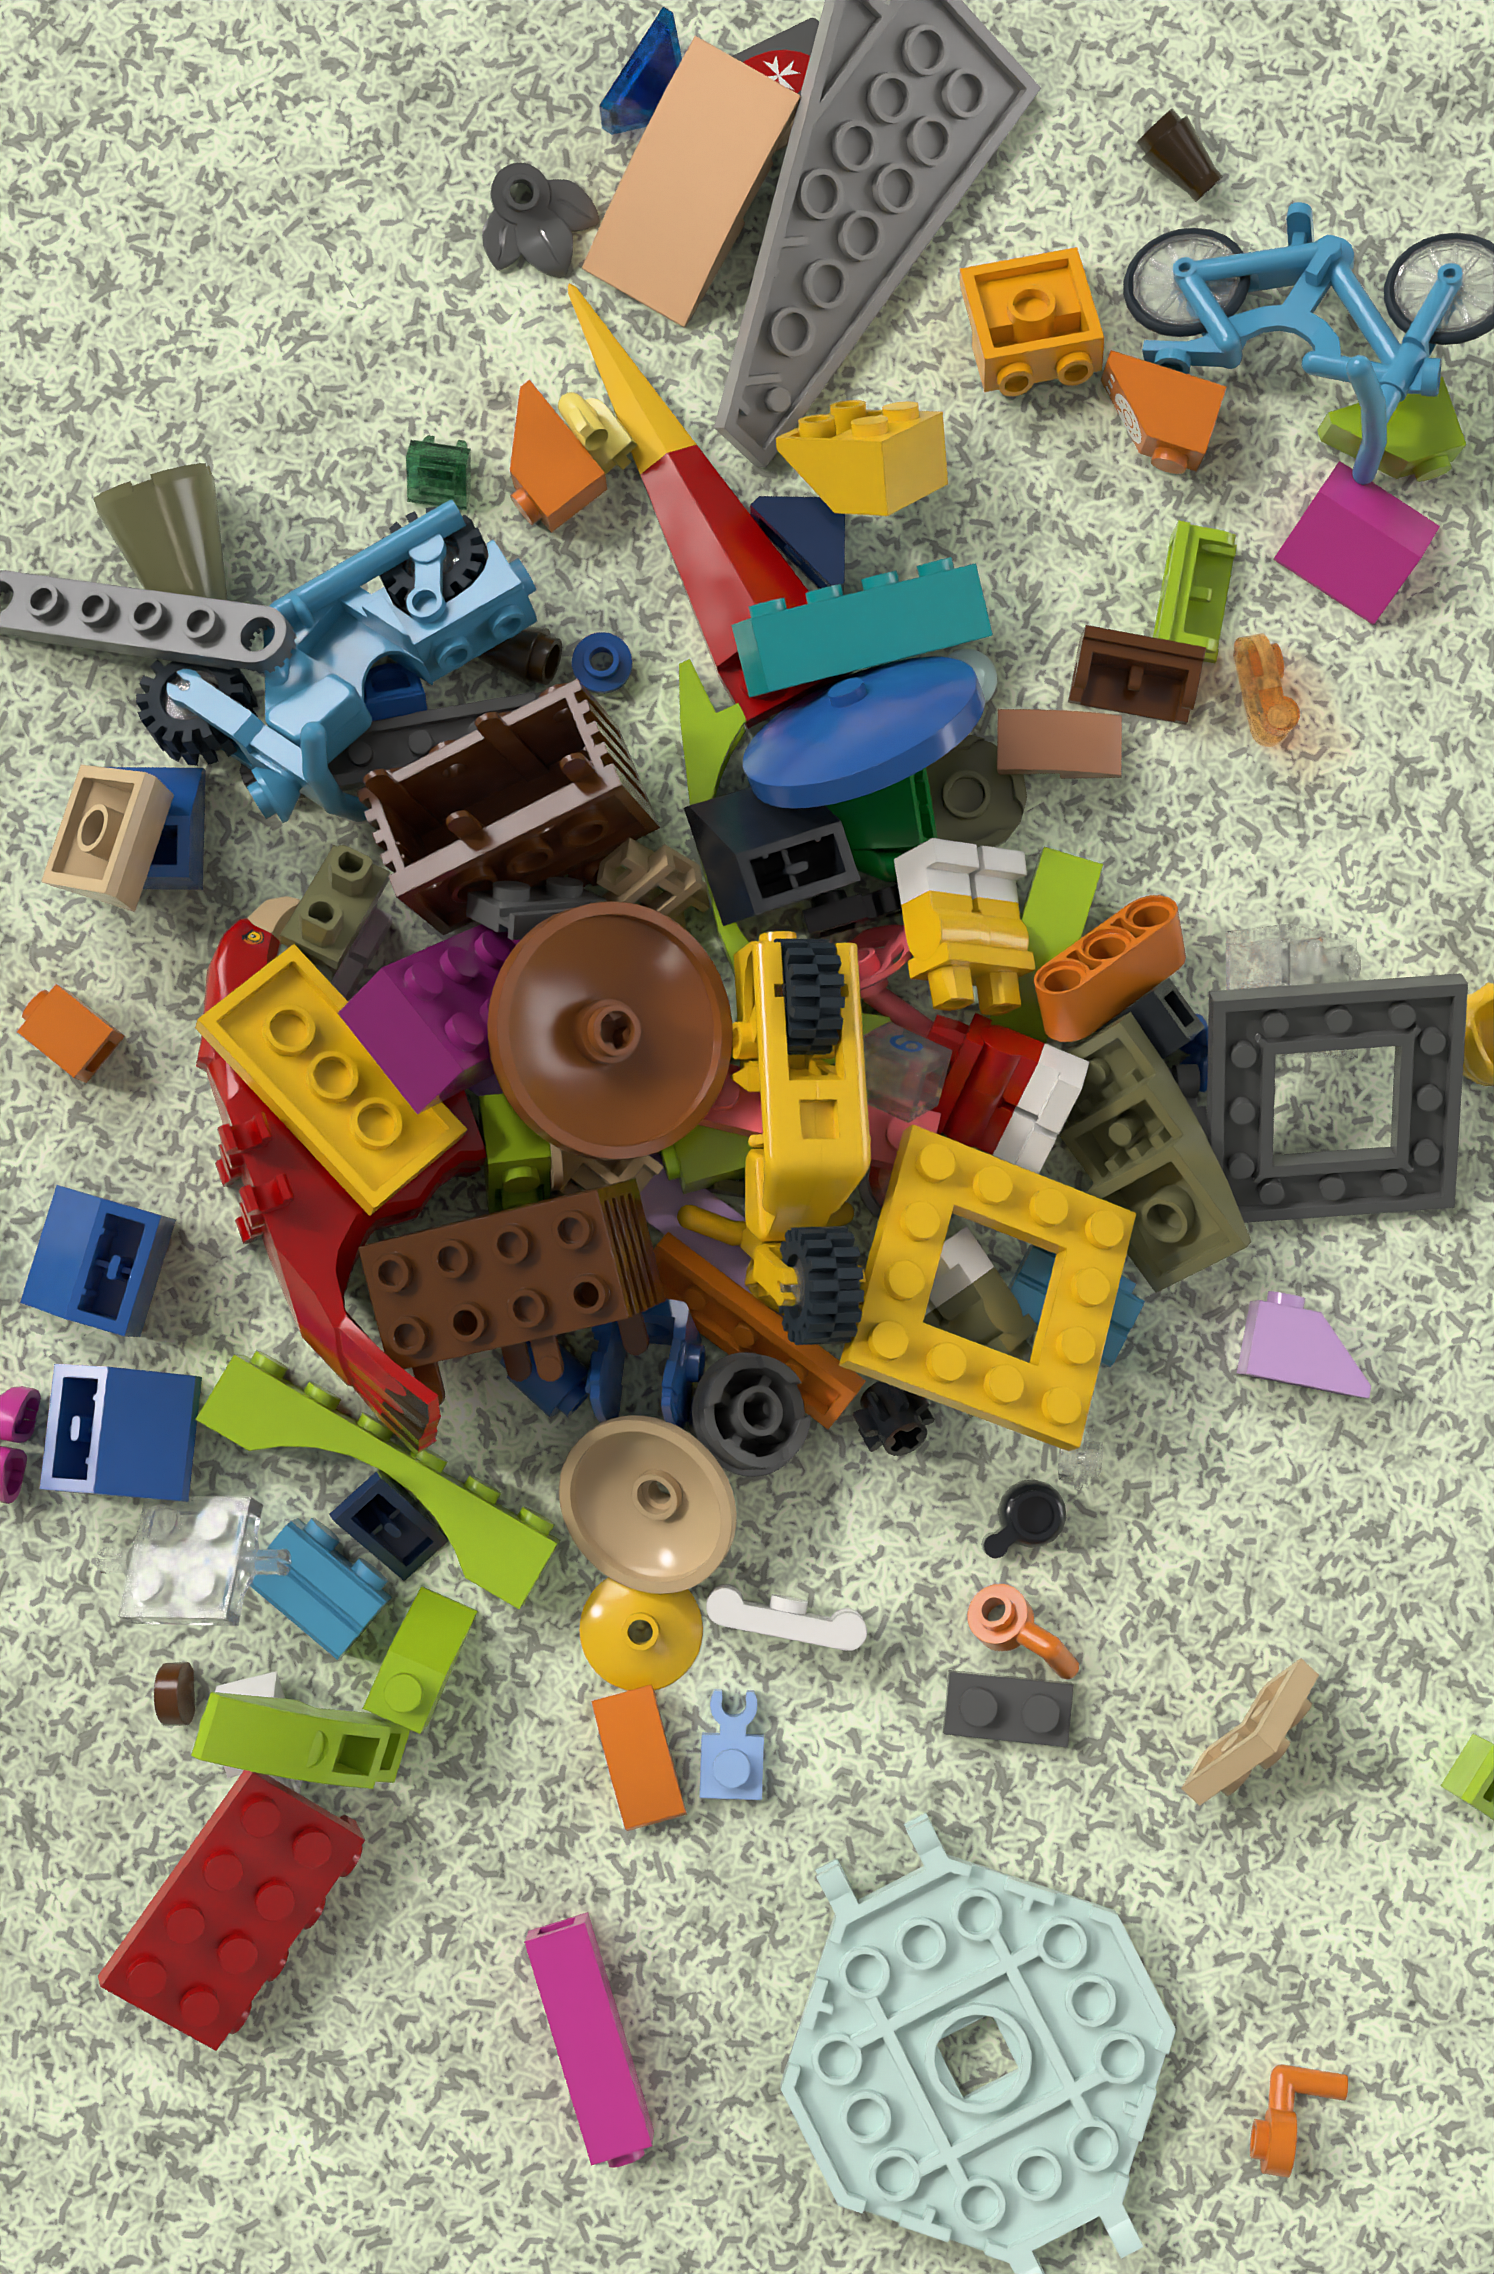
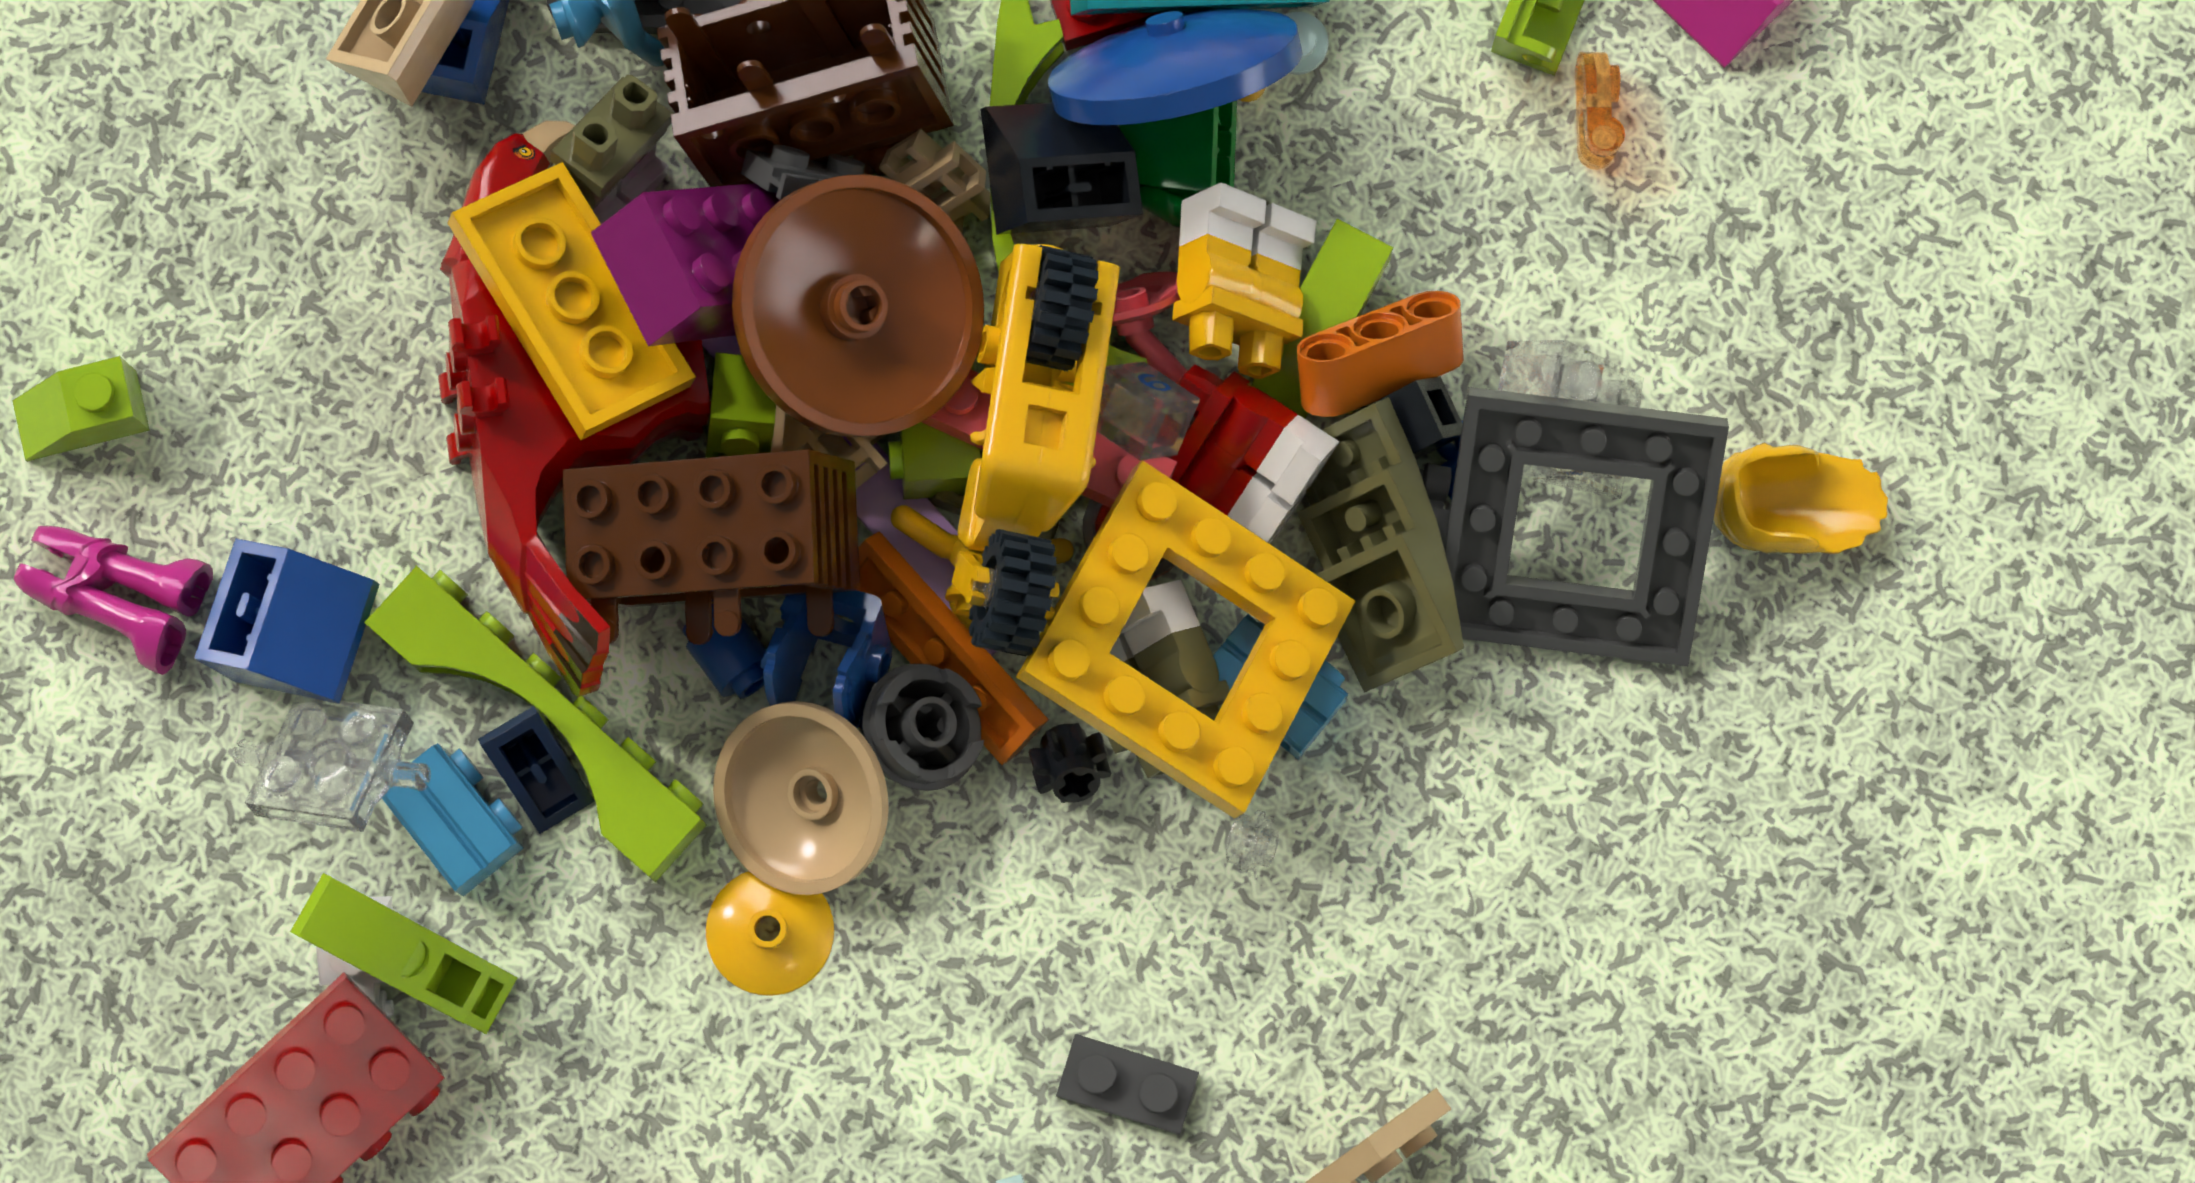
camera: 15 degrees right, 5 degrees down
orange brick [17,984,125,1083] -> none
blue slope [20,1185,176,1337] -> none
reddish brown tile [154,1662,195,1726] -> none
lime slope [362,1586,478,1734] -> none
orange slope [591,1684,687,1831] -> none
light blue plate [699,1689,764,1800] -> none
white plate [706,1584,867,1651] -> none
black plate [801,885,903,939] -> none
olive tile [926,735,1027,848] -> none
orange plate [967,1584,1079,1679] -> none
black piece [981,1479,1067,1559] -> none
nougat slope [997,709,1122,779] -> none
reddish brown hinge [1068,625,1206,725] -> none
lavender slope [1236,1291,1371,1398] -> none

